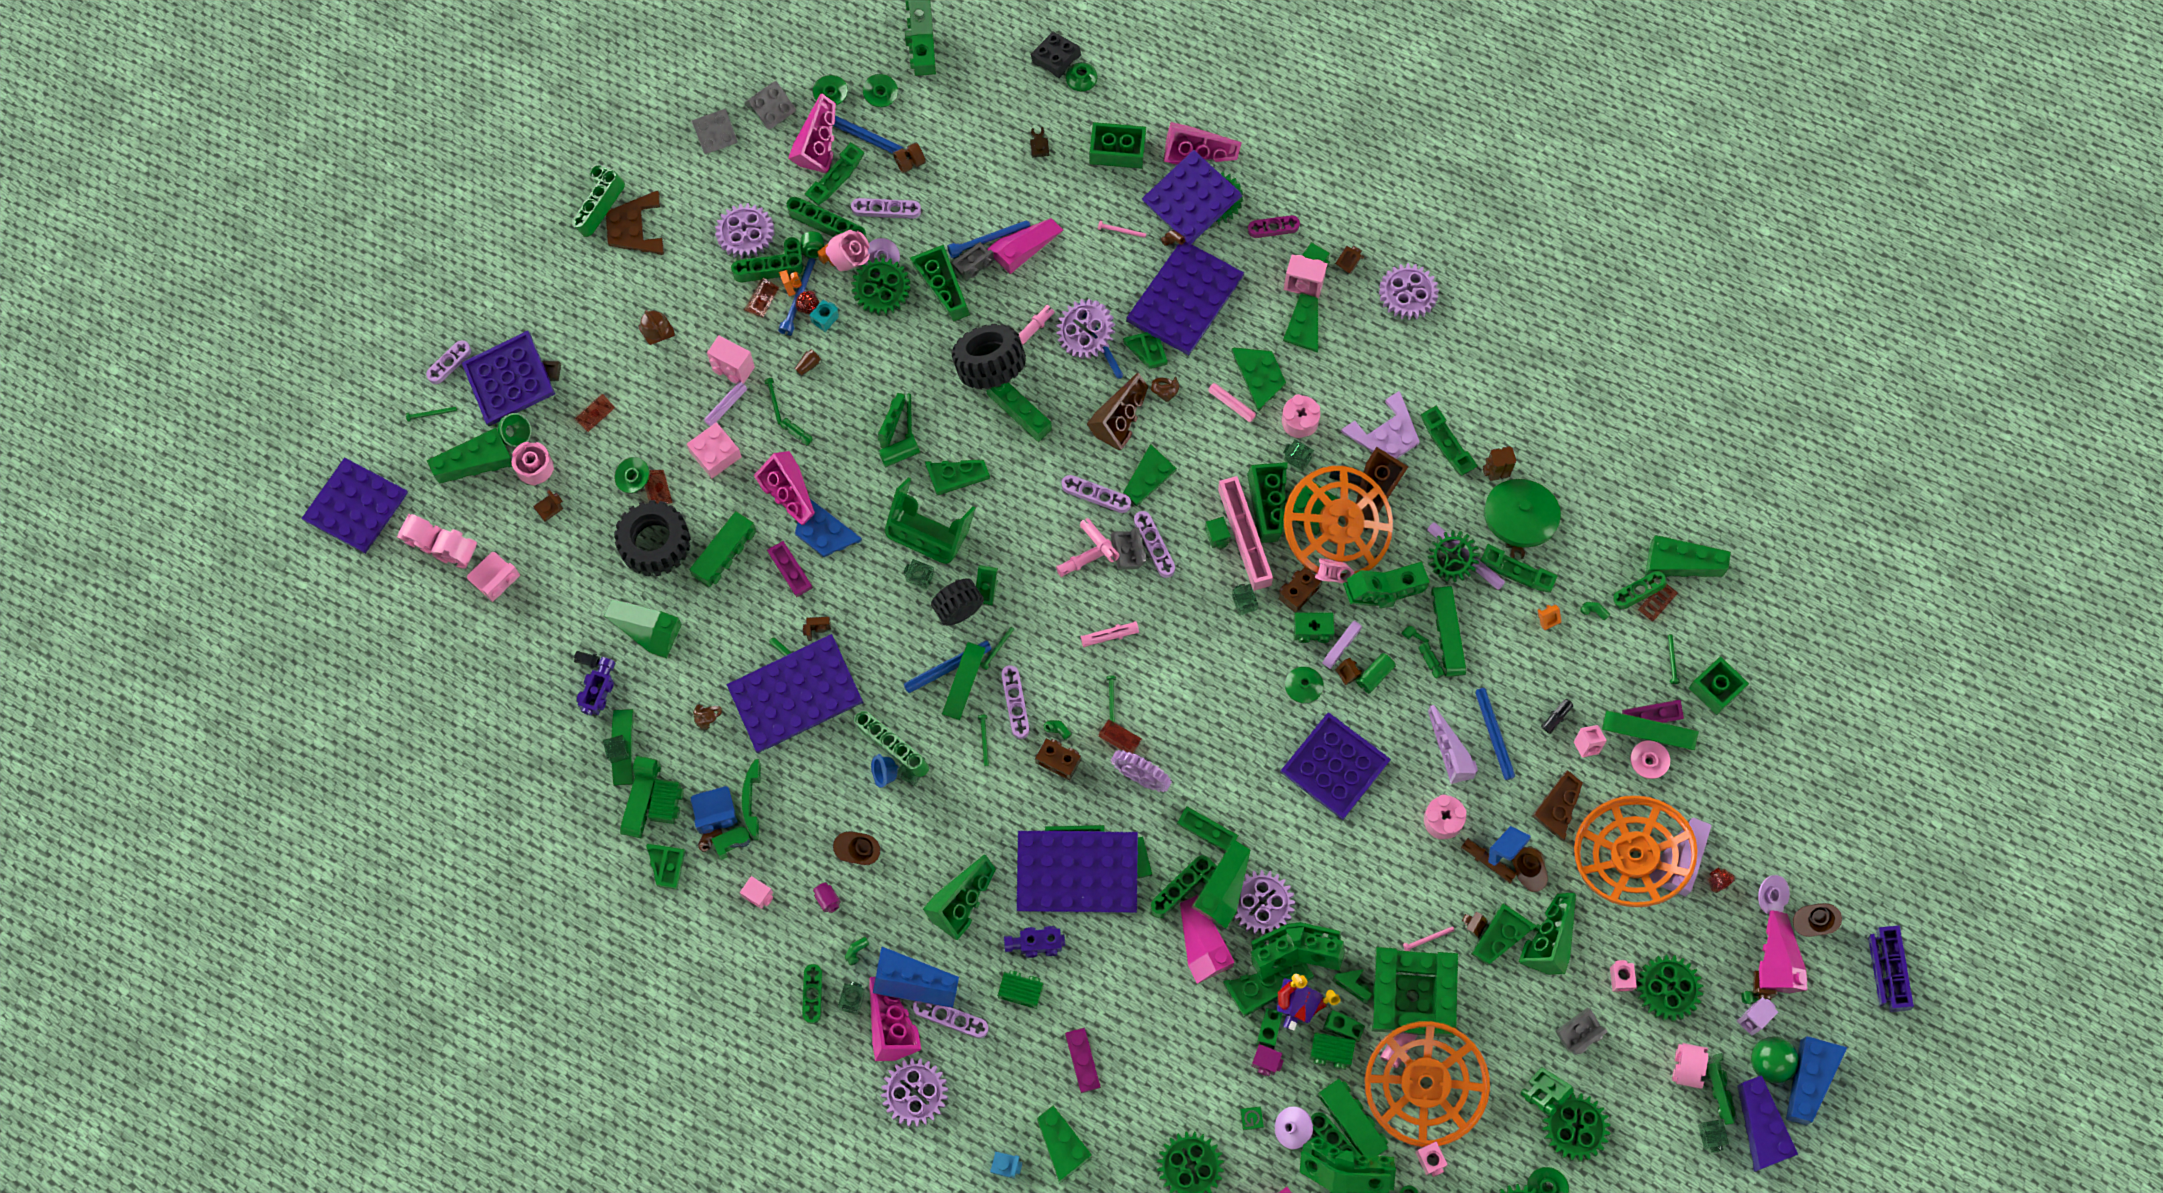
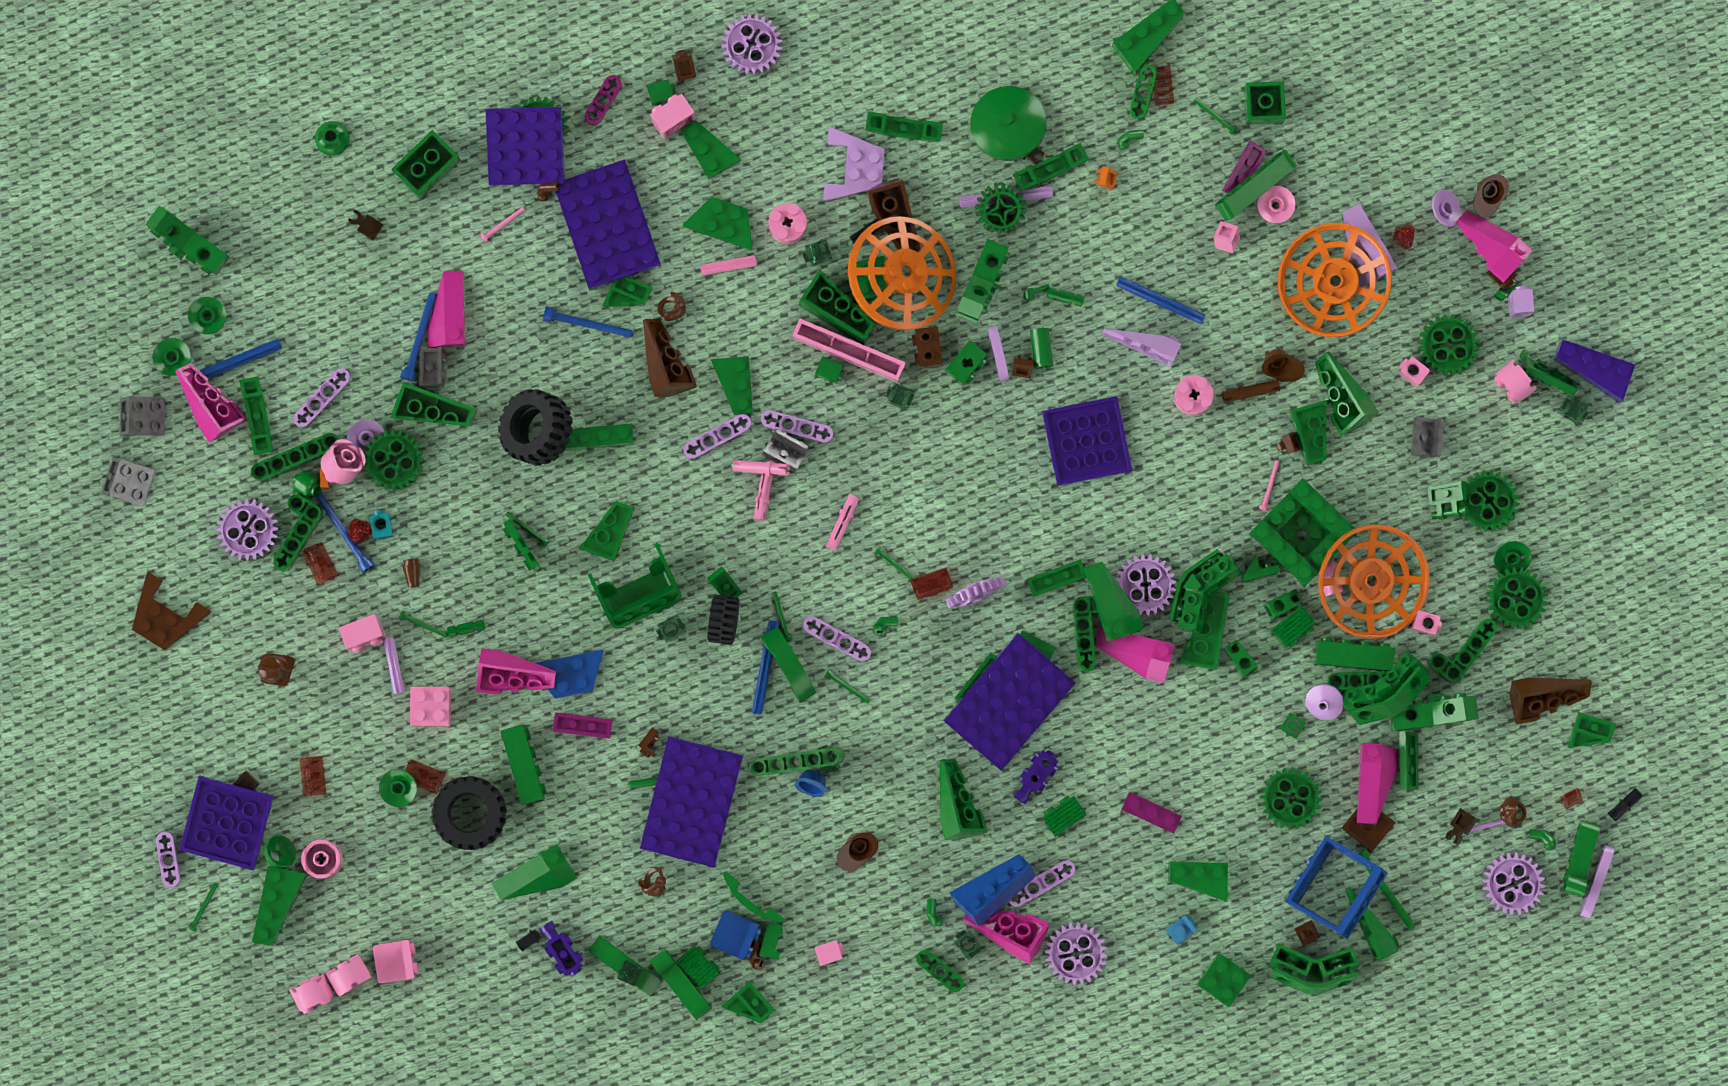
camera: 50 degrees left, 15 degrees up
dark purple plate [301,457,408,554] -> none
reddish brown bracket [533,489,563,522] -> none
green beam [572,165,625,237] -> none
orange tile [779,270,802,297] -> none
magenta brick [813,882,841,913] -> none
green pin [878,436,920,468] -> none
reddish brown wheel [893,142,926,173] -> none
bright pink pin [1019,305,1055,346] -> none
black brick [1030,31,1081,79] -> none
reddish brown brick [1035,738,1081,781] -> none
lavender gear [1056,299,1115,359] -> none
dark pink wedge [1164,122,1242,165] -> none
magenta brick [1251,1044,1284,1077] -> none
torso [1277,974,1341,1031] -> none
green dish [1285,667,1324,703] -> none
bright pink piece [1315,558,1355,583] -> none
green beam [1431,586,1466,677] -> none
reddish brown brick [1483,446,1517,481] -> none
blue panel [1488,826,1531,866] -> none
reddish brown wing [1532,770,1583,841] -> none
black axle [1541,699,1573,734] -> none
green piece [1751,1036,1799,1083] -> none
blue wedge [1786,1036,1848,1125] -> none
dark purple brick [1868,925,1914,1012] -> none

